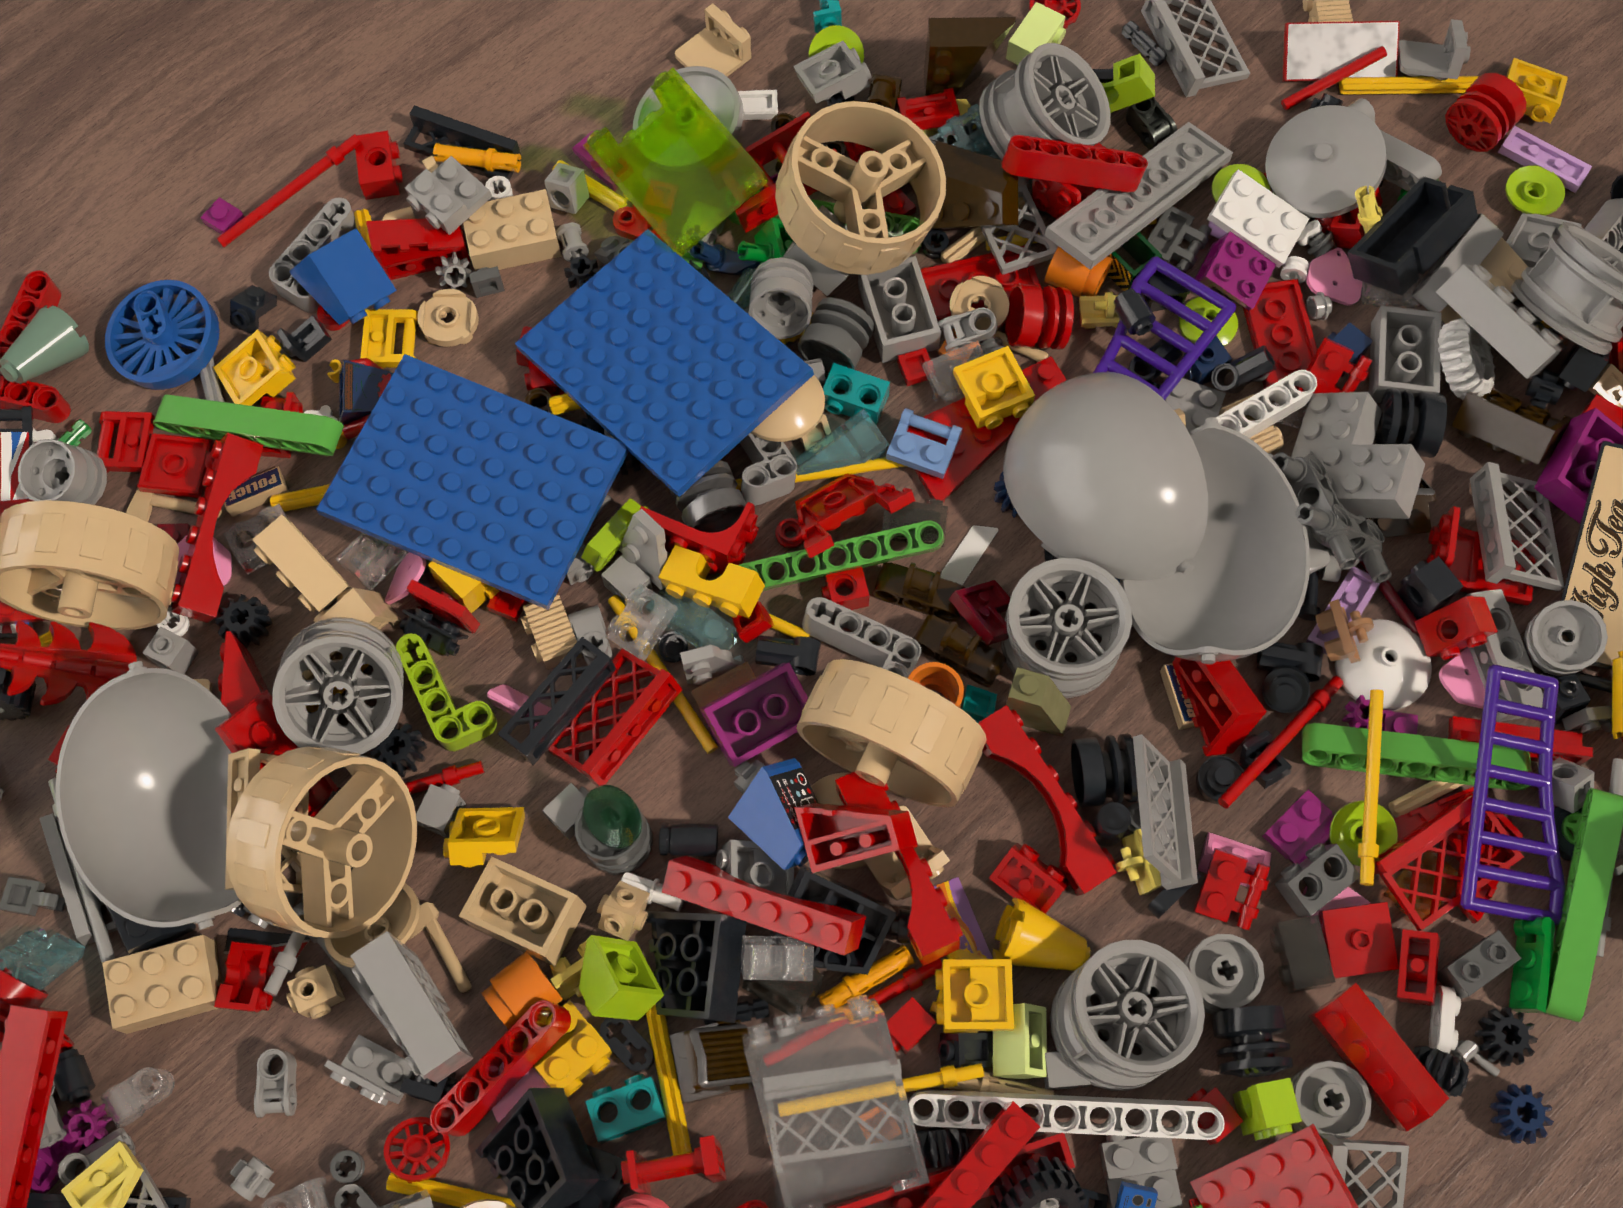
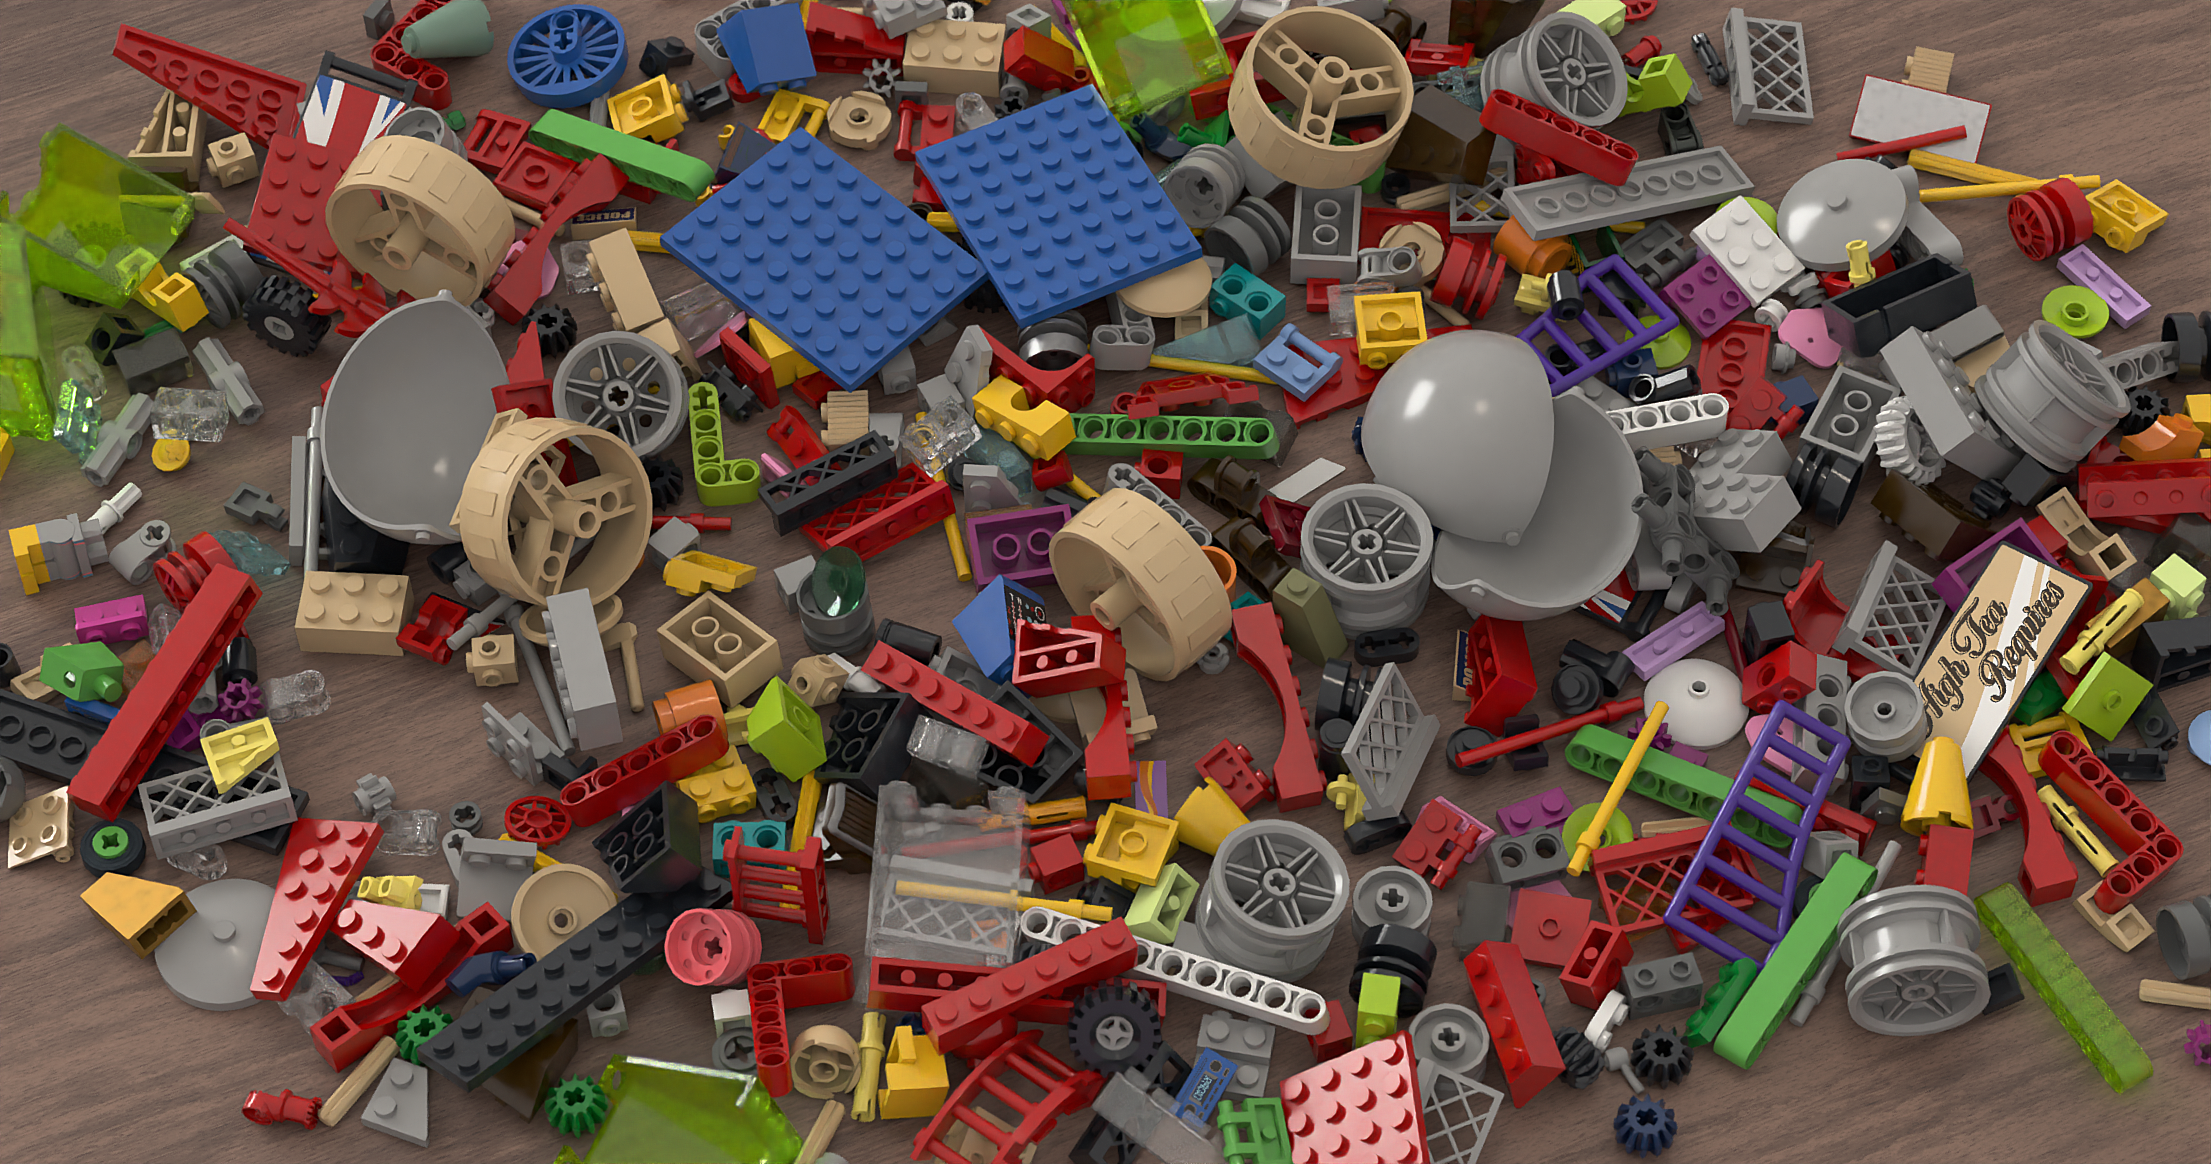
camera: 20 degrees right, 15 degrees down
light grey piece [254,1049,297,1118] -> none
lime piece [581,498,648,572] -> none
medium nougat hips [1315,599,1374,663] -> none
light grey bracket [1398,19,1471,80] -> none
none -> red plate [767,405,842,486]
none -> red plate [893,100,956,162]
none -> clear piece [956,92,999,134]
none -> red brick [1004,25,1075,91]
none -> black beam [1354,627,1420,667]
none -> red pin [1621,35,1662,68]
none -> yellow bar [1919,174,2100,203]

